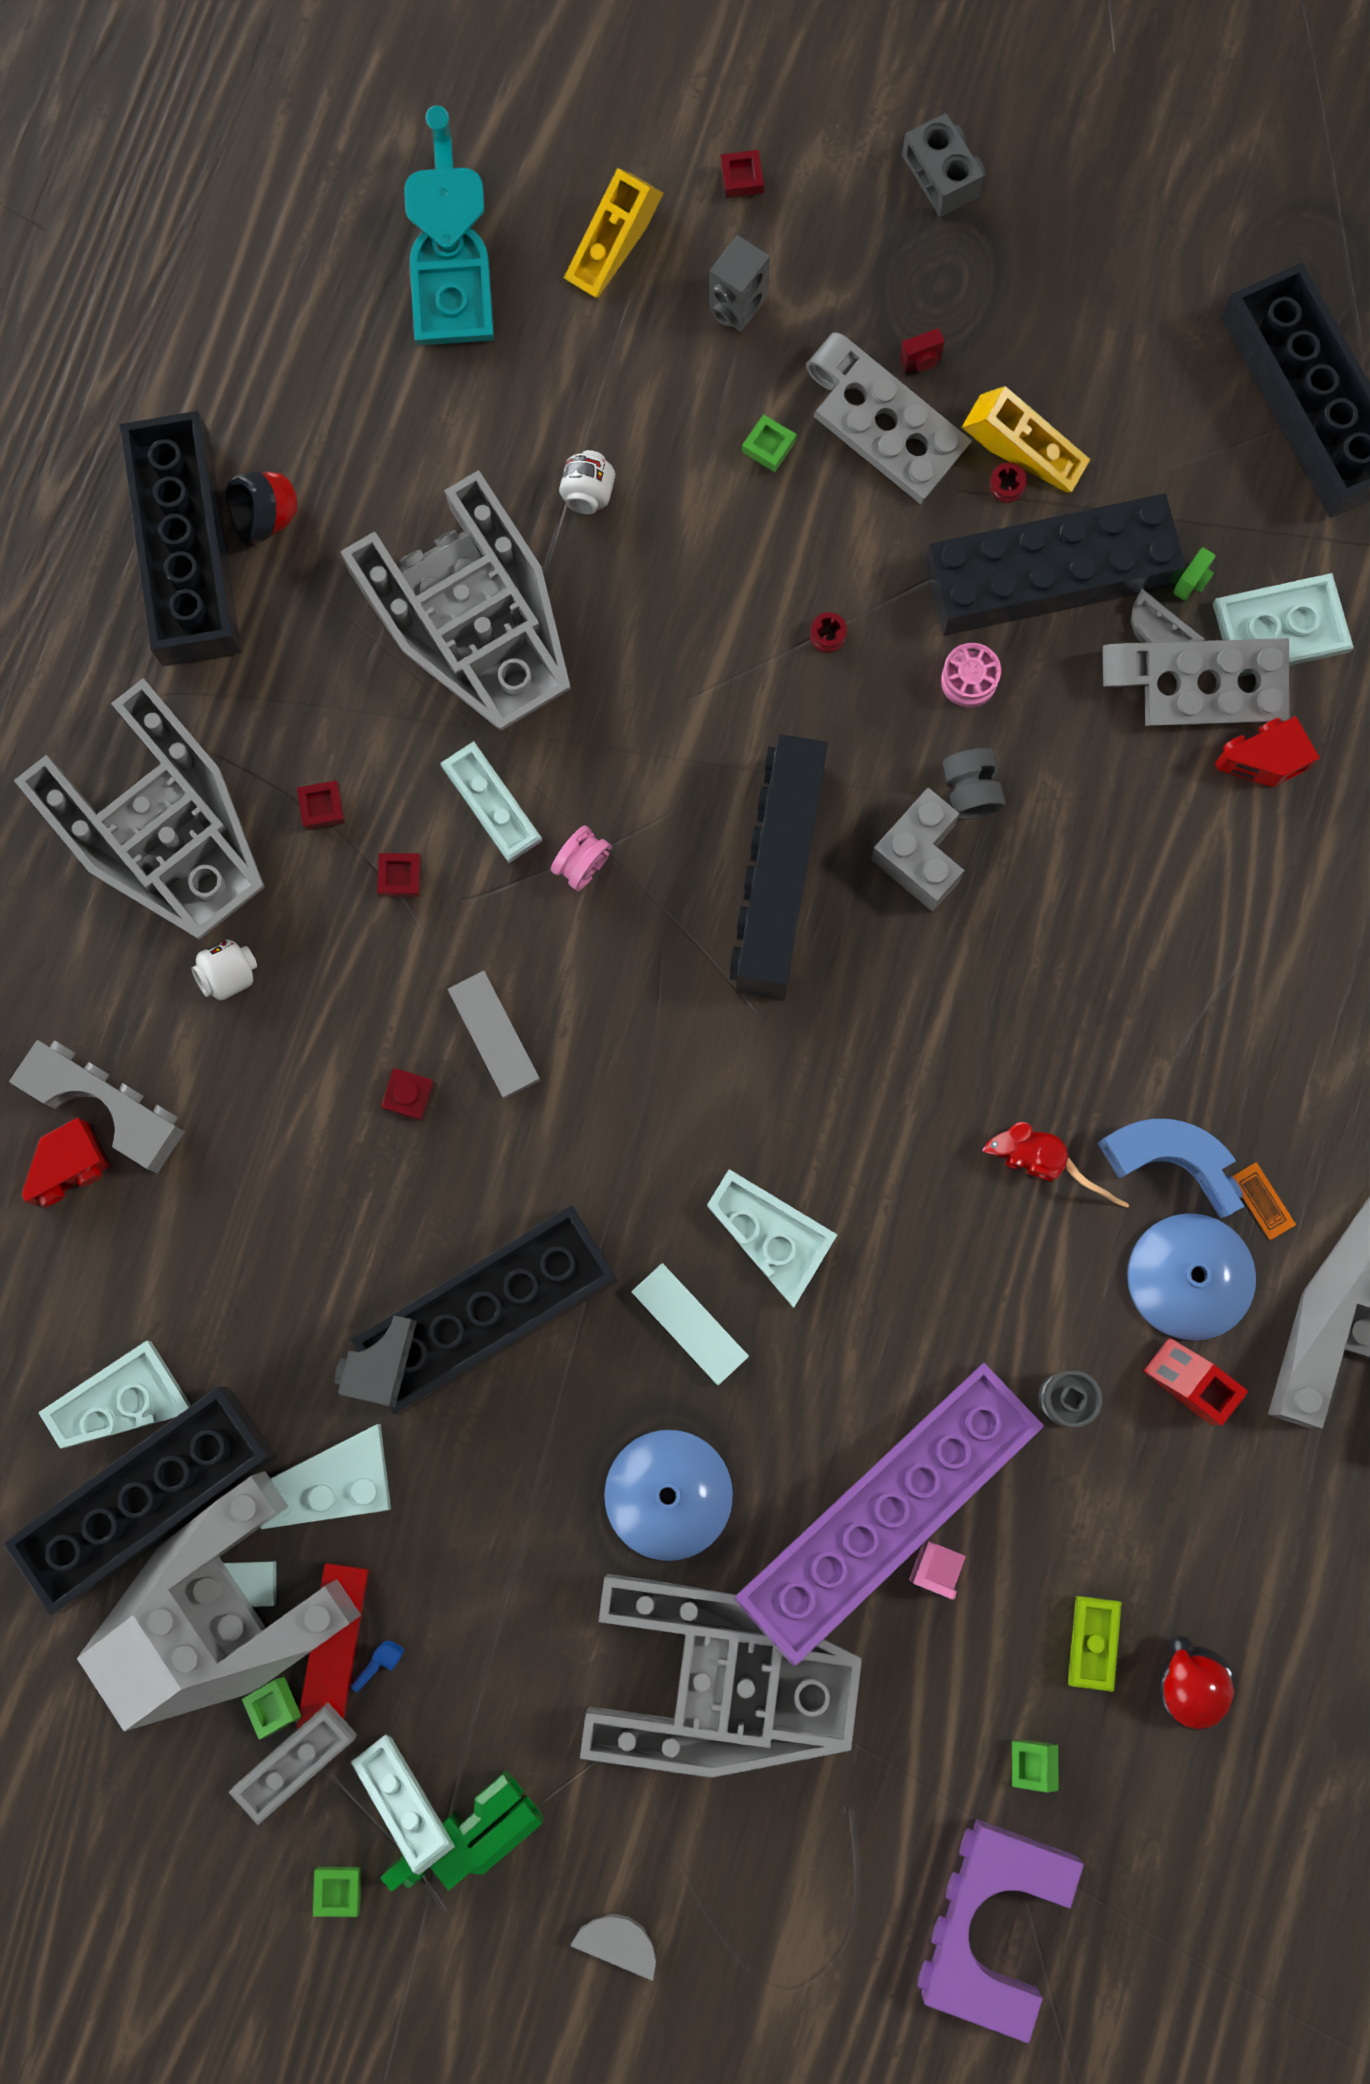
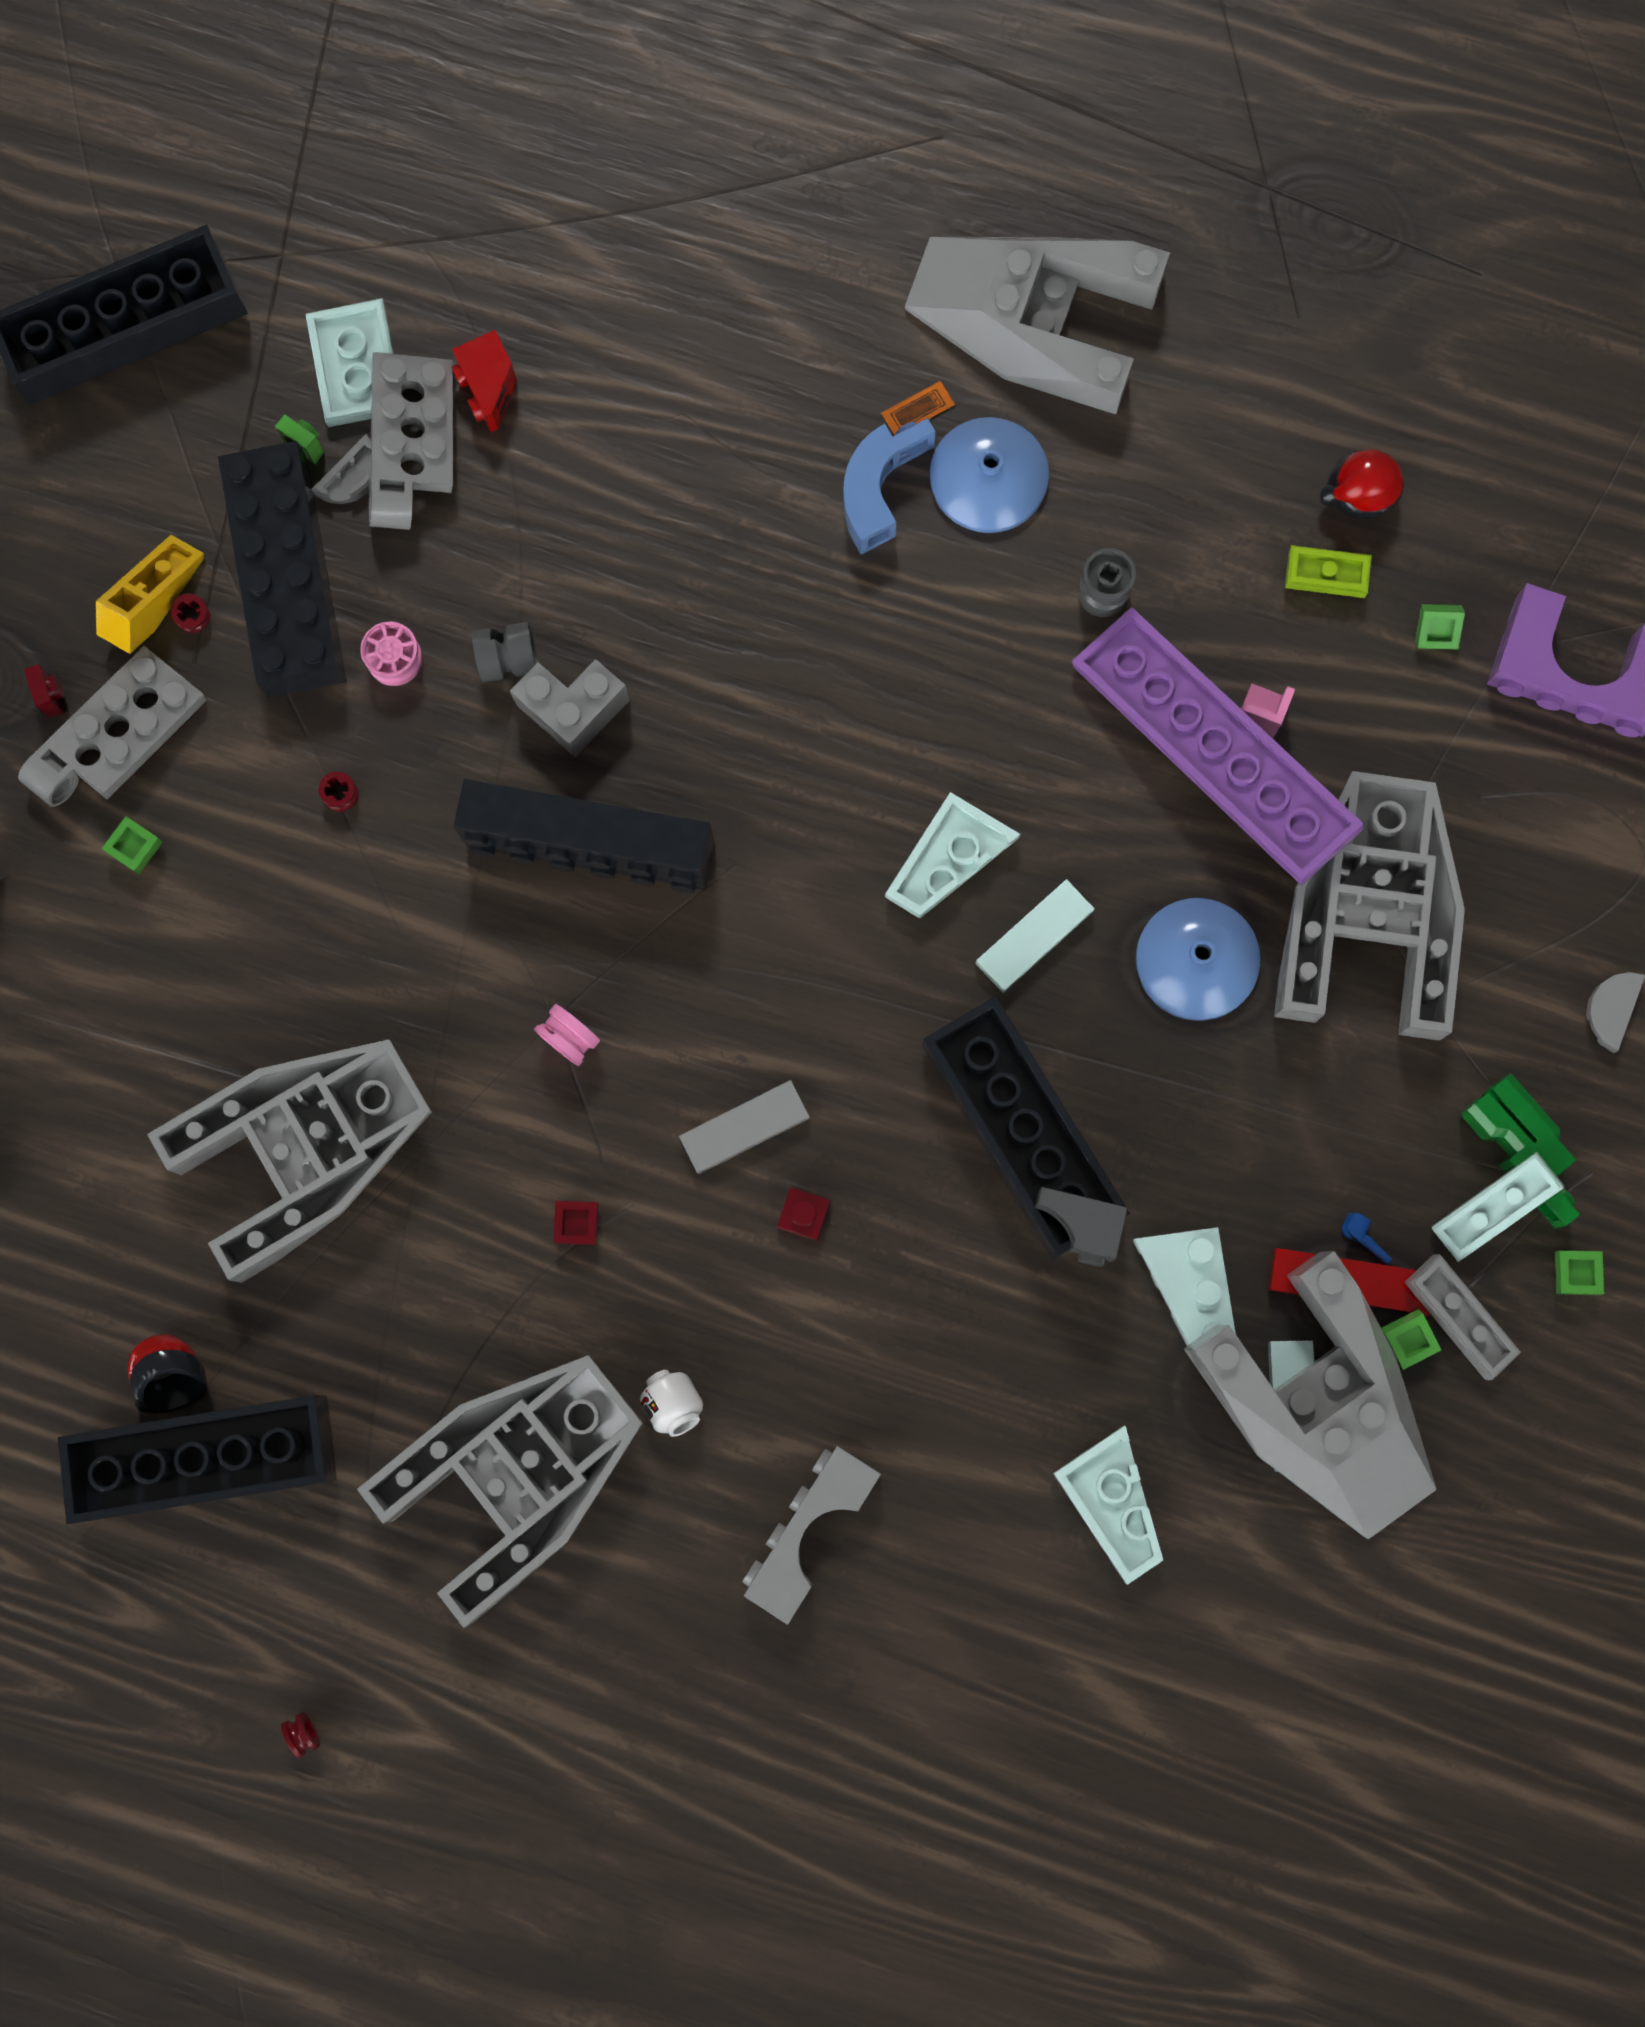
camera: 90 degrees left, 0 degrees up
black brick [2,1386,277,1616] -> none
red slope [21,1117,111,1208] -> none
dark red plate [297,780,345,830] -> none
light grey bracket [399,530,481,596] -> none
light aqua tile [440,741,542,863] -> none
white head [559,450,615,514] -> none
red animal [983,1122,1129,1208] -> none
red slope [1143,1338,1248,1426] -> none

